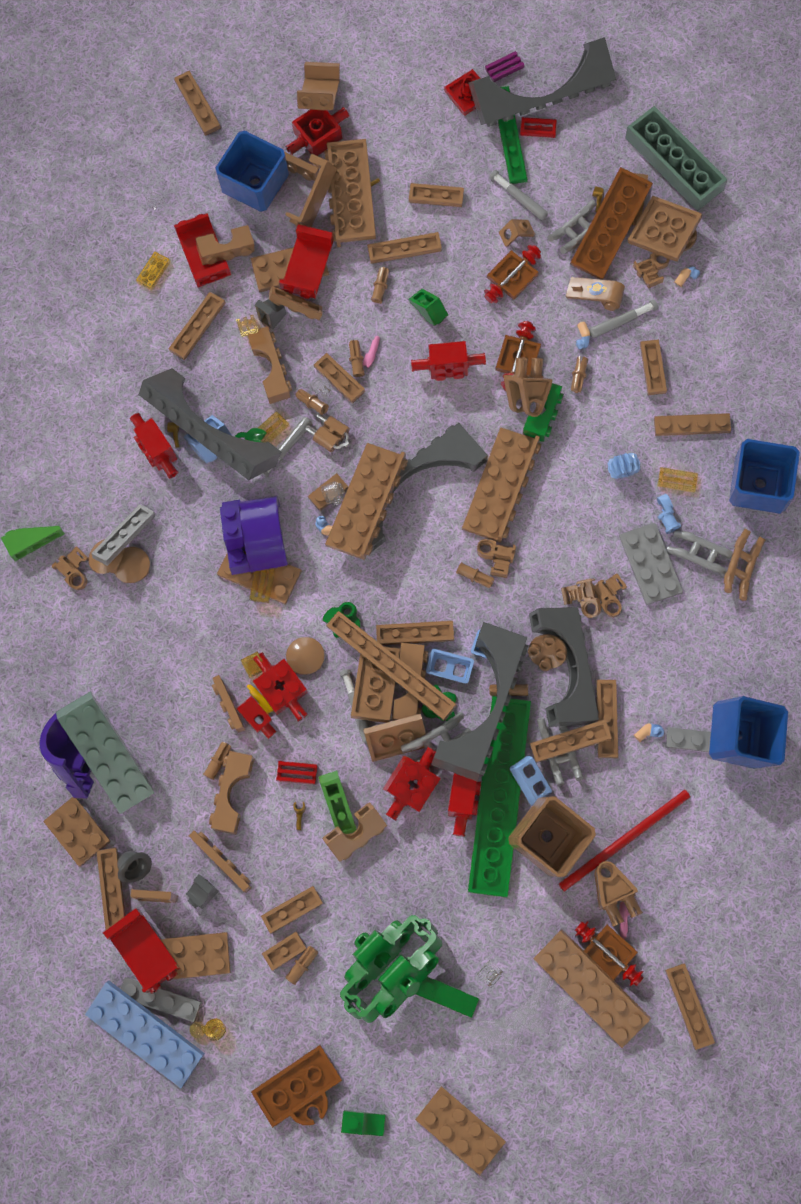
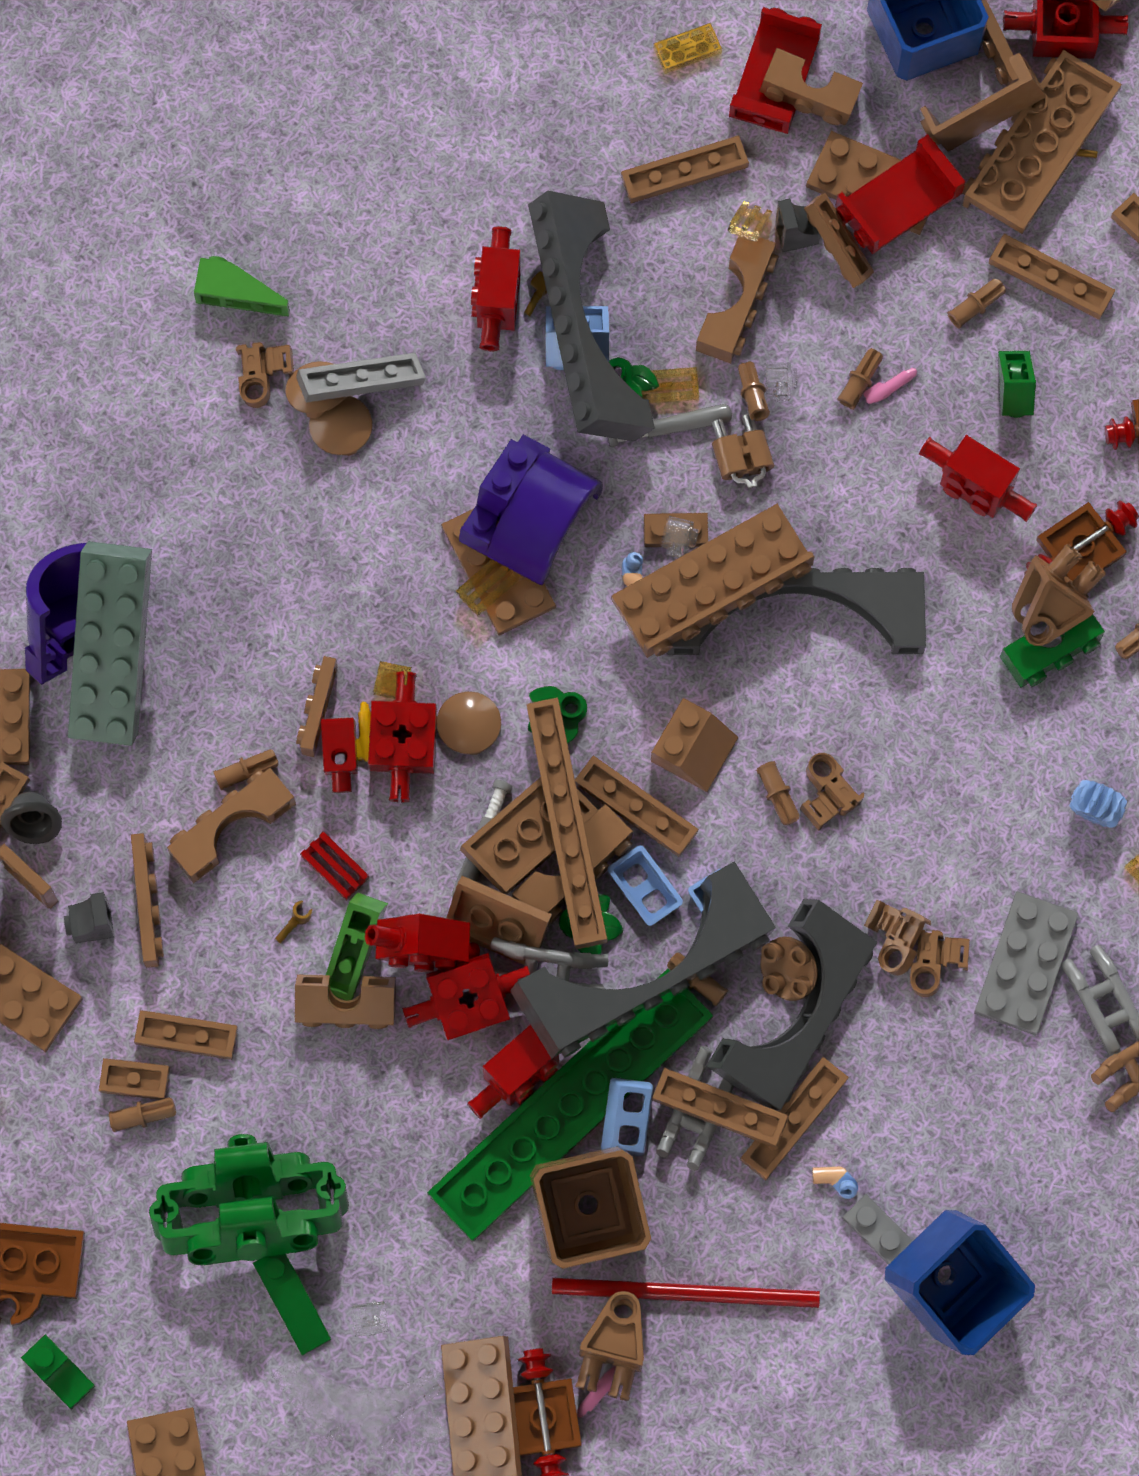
camera: 30 degrees right, 0 degrees up
medium nougat plate [314,353,365,404] -> none
medium nougat bracket [462,427,542,543] -> none
light blue connector [657,494,681,534] -> none
none -> red brick [365,913,480,972]
none -> medium nougat slope [651,698,738,792]

